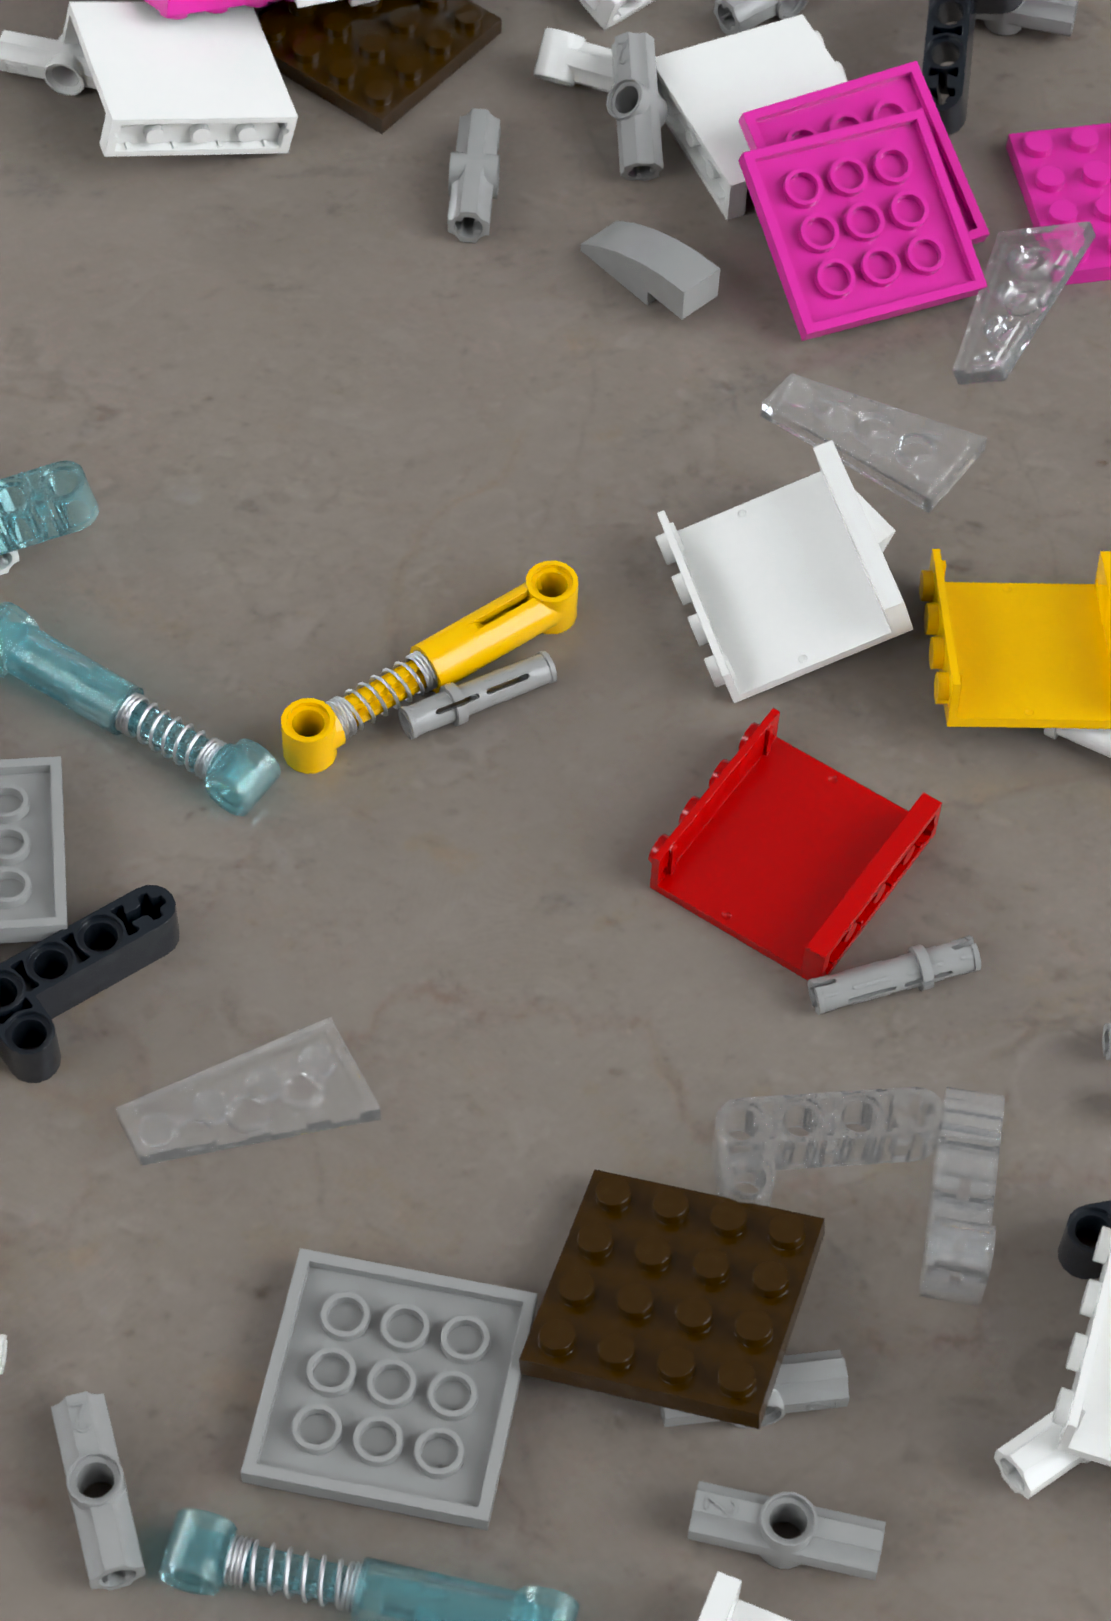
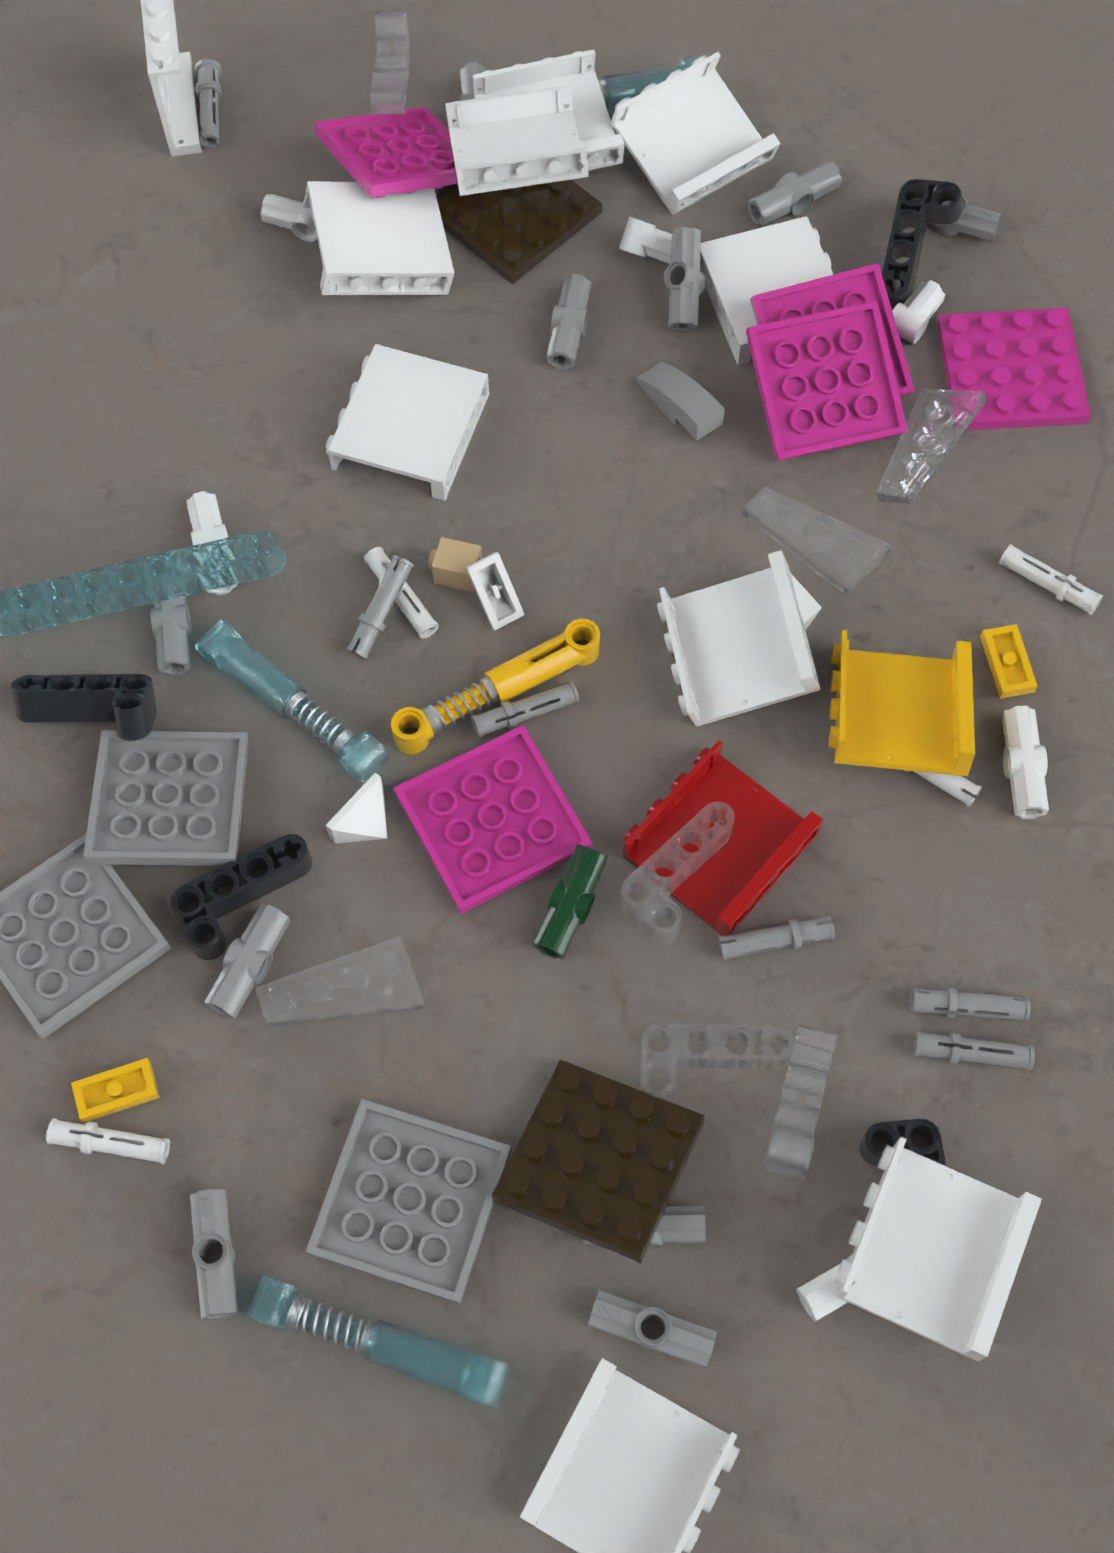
camera: 10 degrees right, 10 degrees up
none -> light grey piece [204,904,290,1019]
none -> white panel [326,344,489,501]
none -> white slope [326,773,387,844]
none -> light grey pin [346,555,414,660]
none -> white pin [364,547,439,639]
none -> dark pink plate [394,725,593,915]
none -> tan brick [428,537,483,593]
none -> white slope [466,552,525,631]
none -> dark green piece [533,844,608,959]
none -> clear beam [620,801,735,945]
none -> white piece [892,280,945,344]

